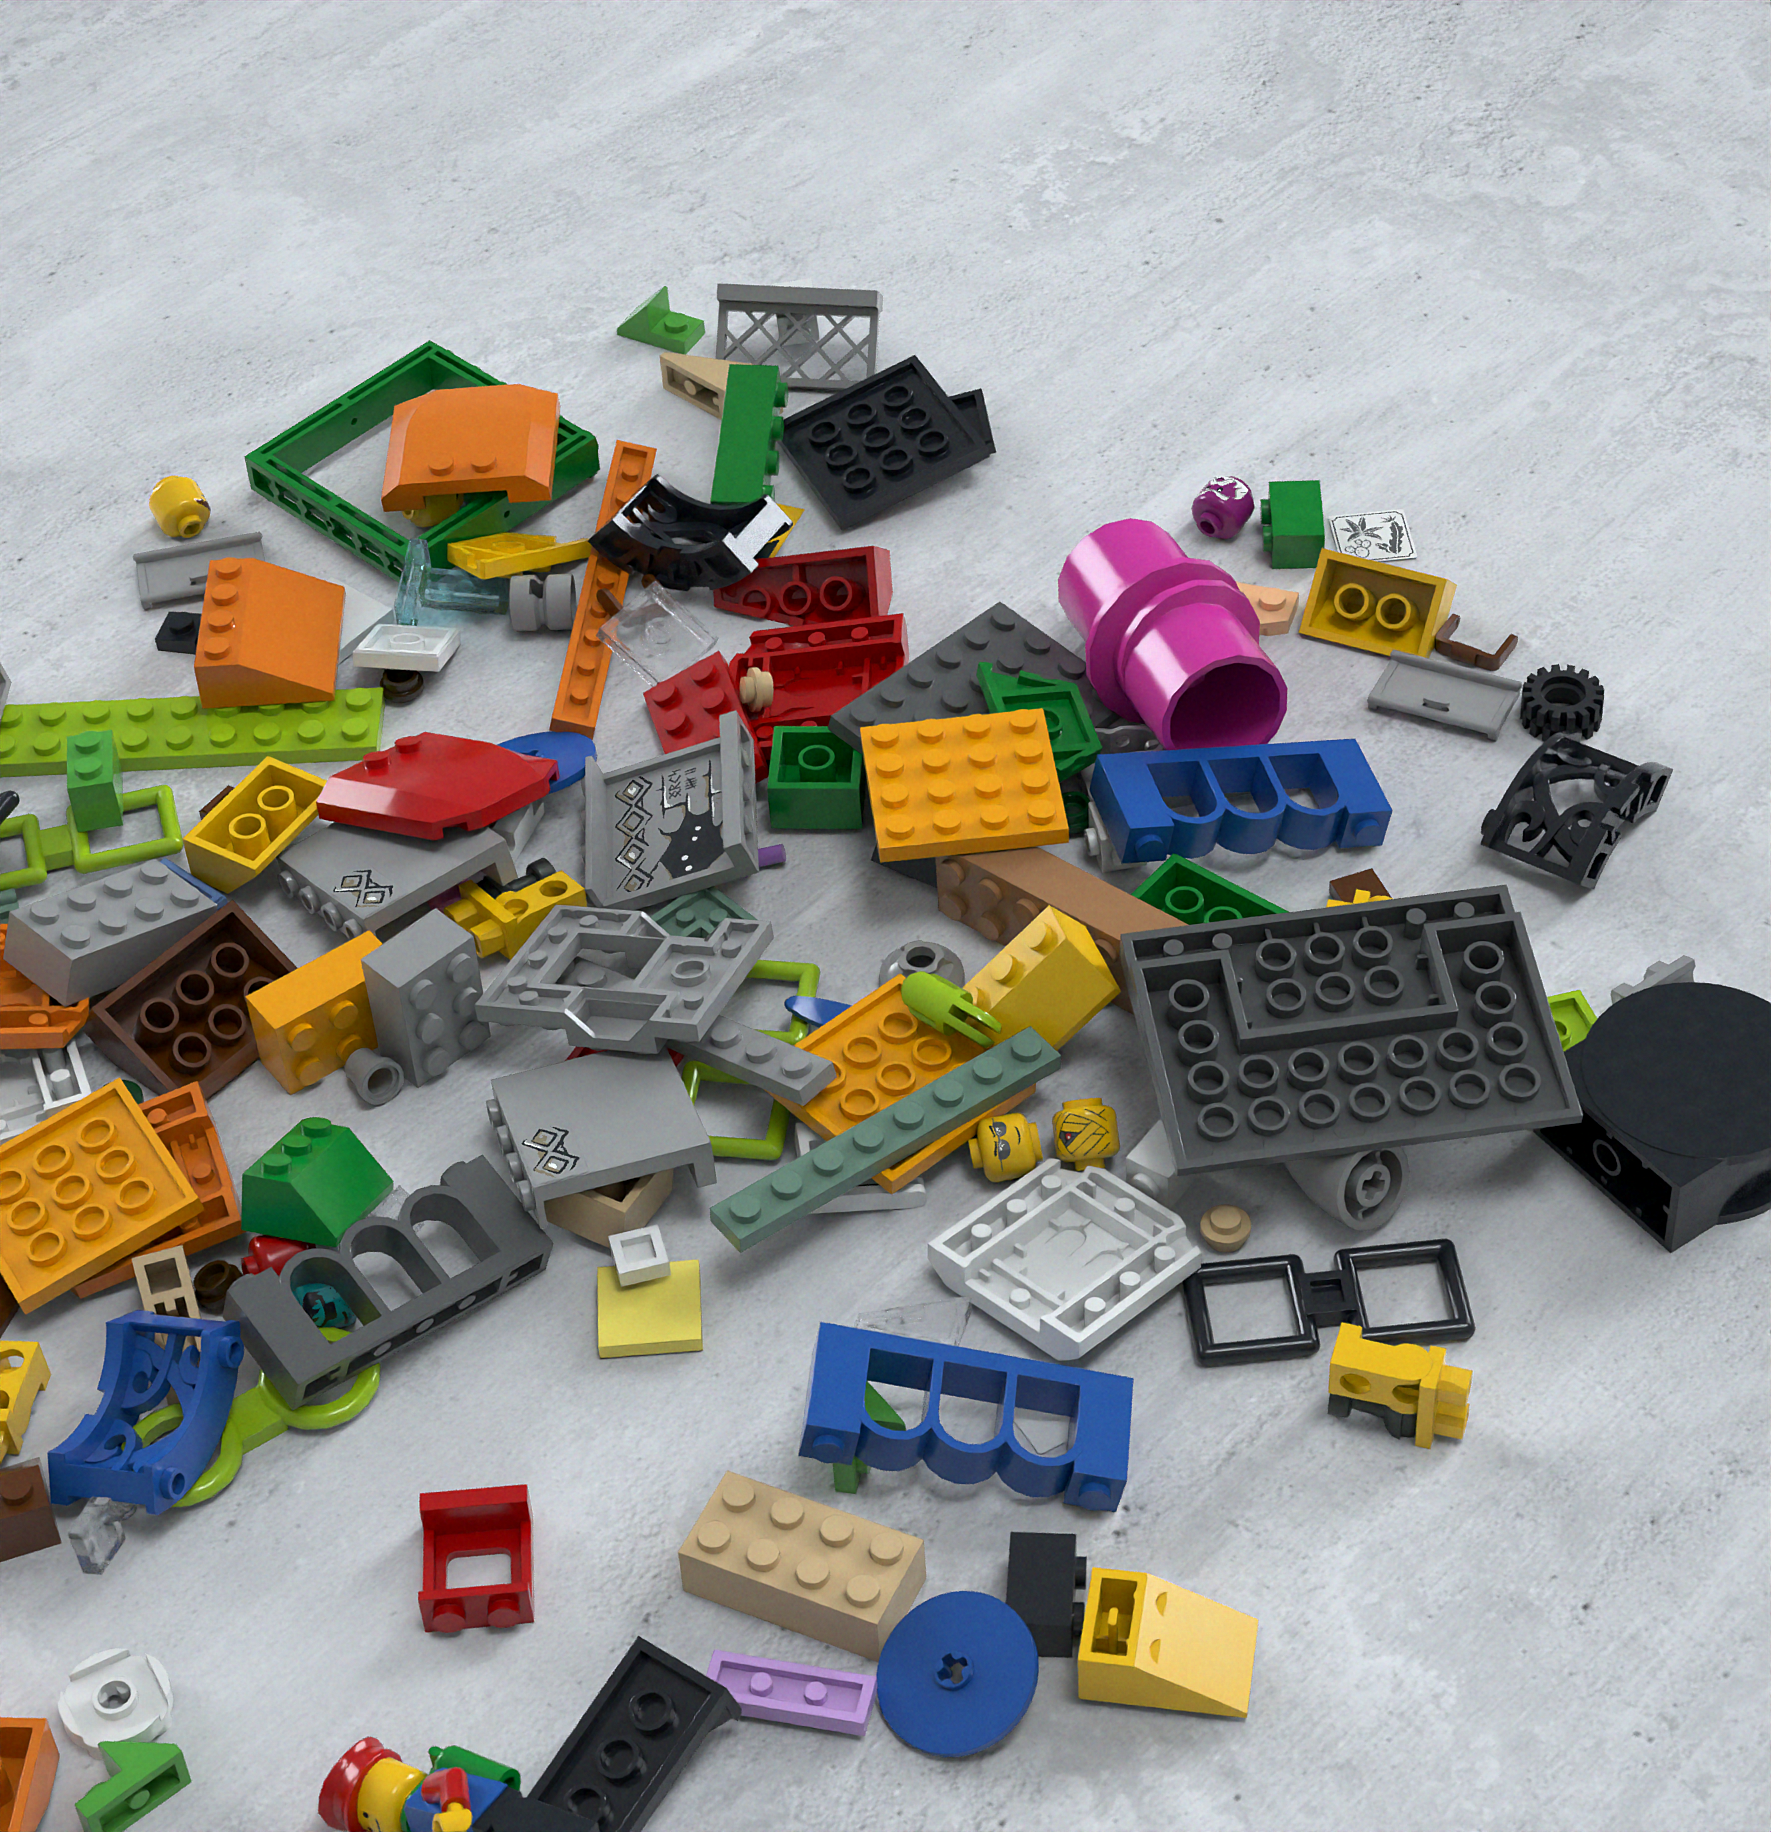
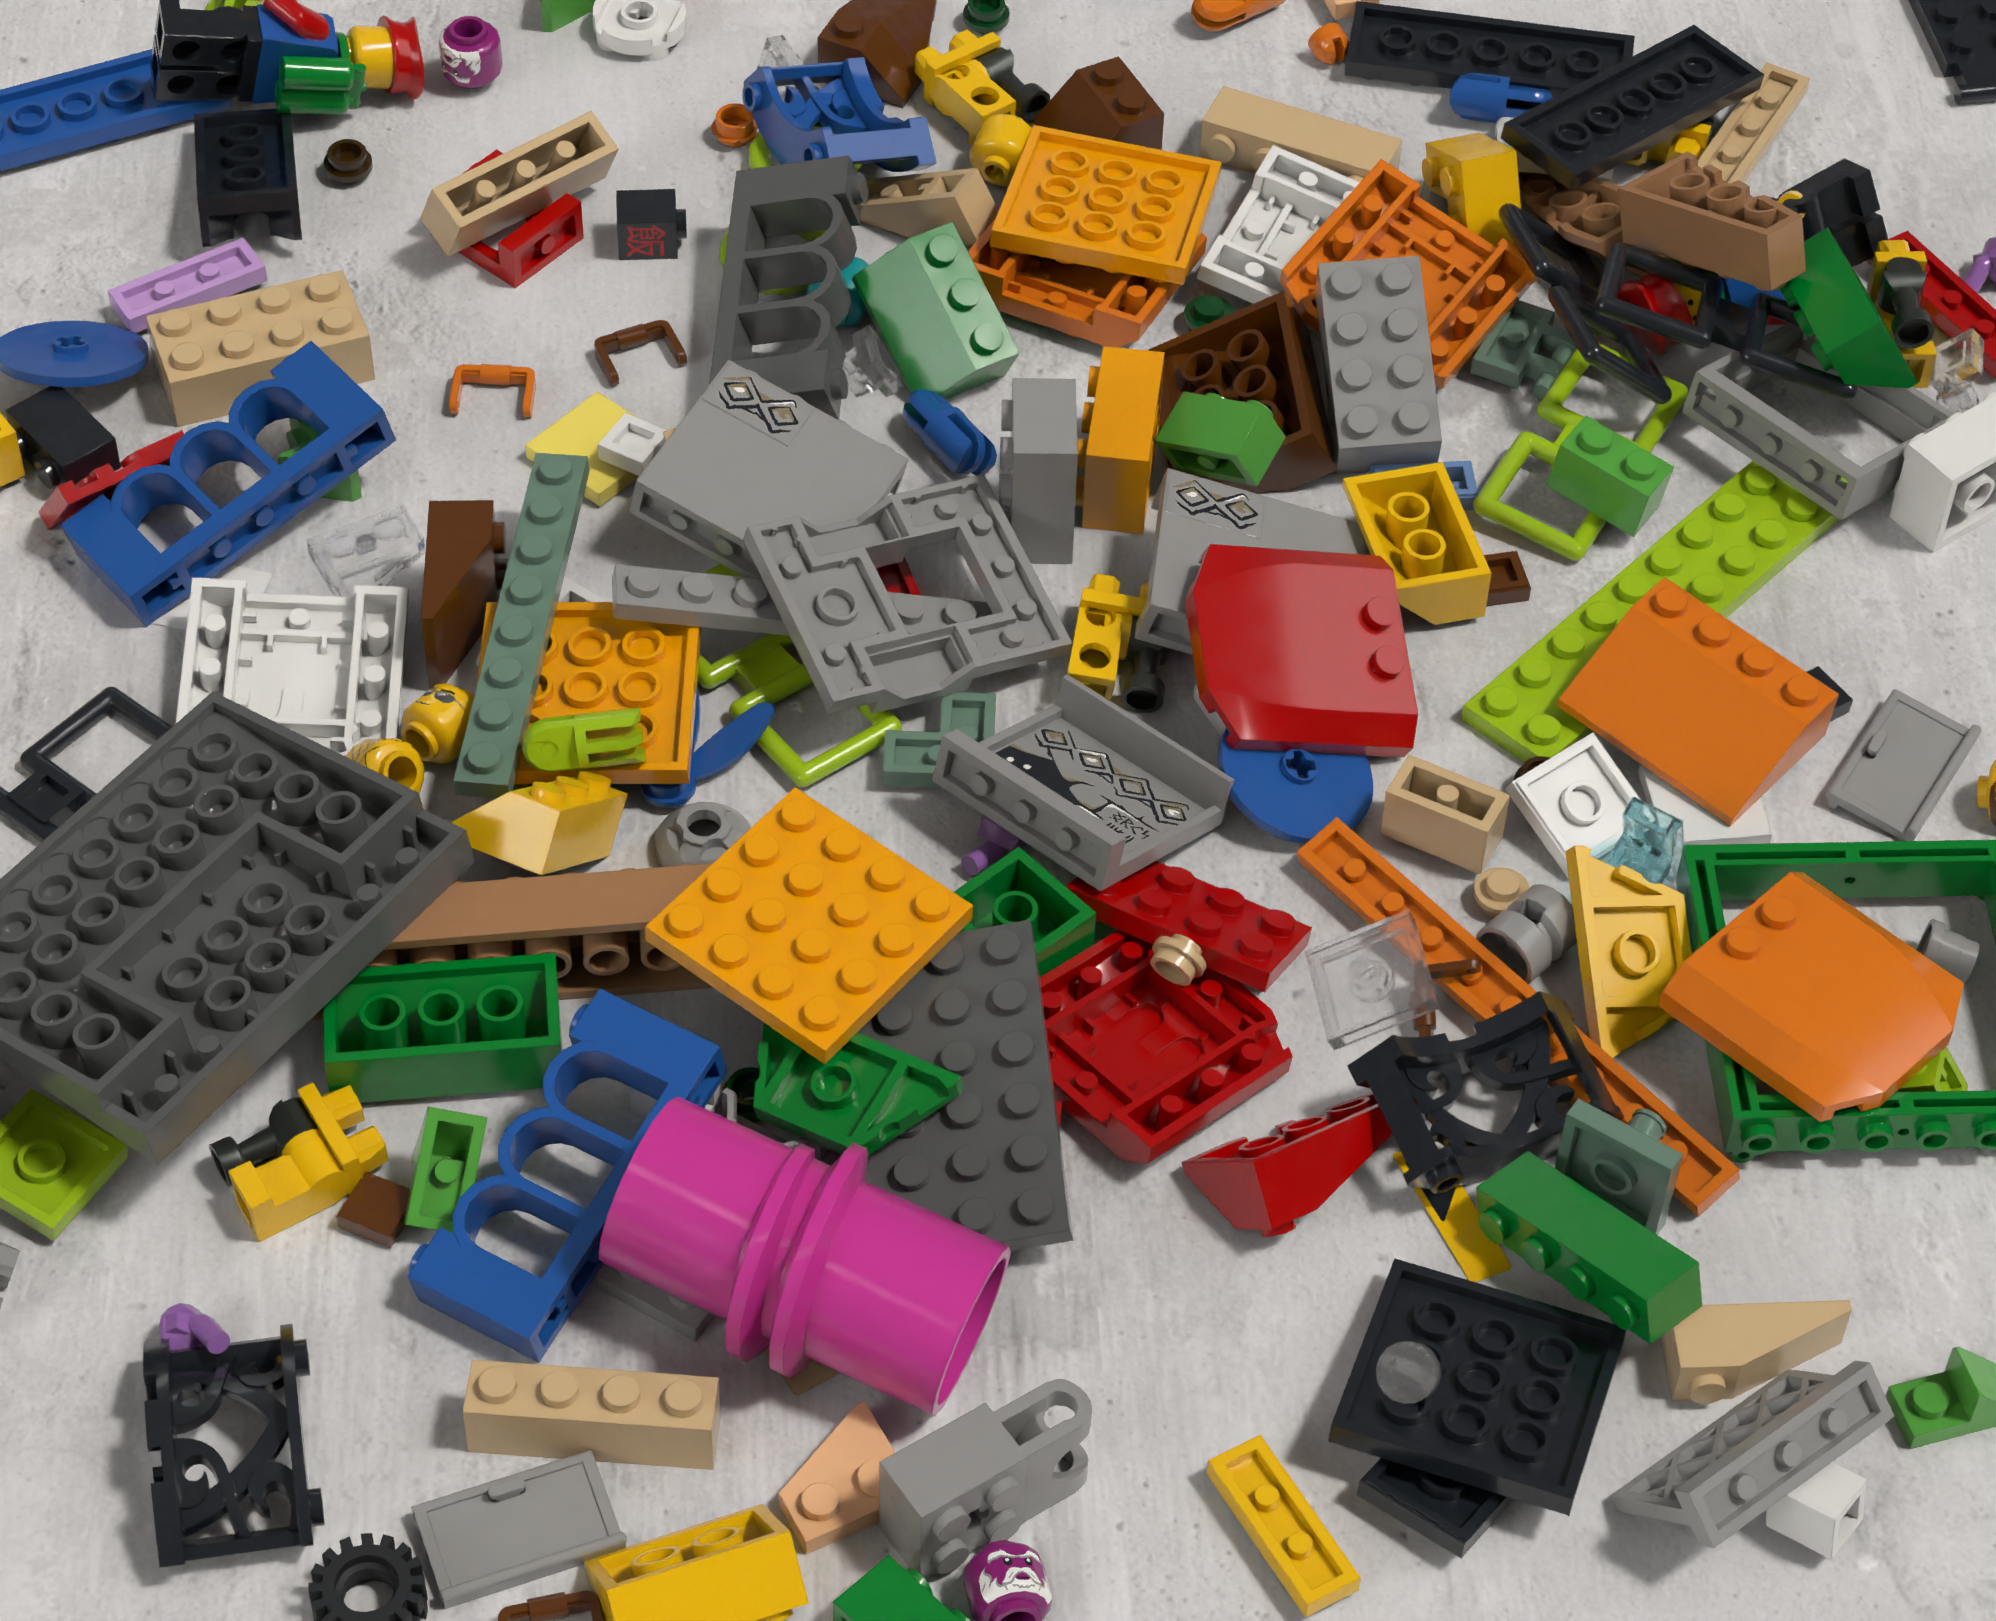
camera: 130 degrees right, 5 degrees up
none -> red wing [38,430,184,530]
none -> medium lavender plate [159,1303,230,1354]
none -> dark brown plate [324,139,373,184]
none -> bright green slope [404,1106,488,1233]
none -> tan brick [420,111,619,257]
none -> reddish brown slope [421,500,509,689]
none -> magenta head [438,16,503,89]
none -> orange piece [449,364,536,417]
none -> tan brick [462,1360,721,1470]
none -> reddish brown piece [594,320,687,386]
none -> black brick [616,189,687,260]
none -> orange plate [711,103,758,147]
none -> light grey brick [879,1379,1092,1580]
none -> blue arm [902,389,997,475]
none -> yellow head [969,114,1032,186]
none -> bright green brick [1155,391,1286,486]
none -> yellow plate [1206,1434,1361,1618]
none -> clear tile [1376,1341,1441,1404]
none -> tan brick [1380,754,1510,874]
none -> tan plate [1474,867,1530,919]
none -> sand green tile [1555,1098,1683,1235]
none -> light grey piece [1917,919,1980,982]

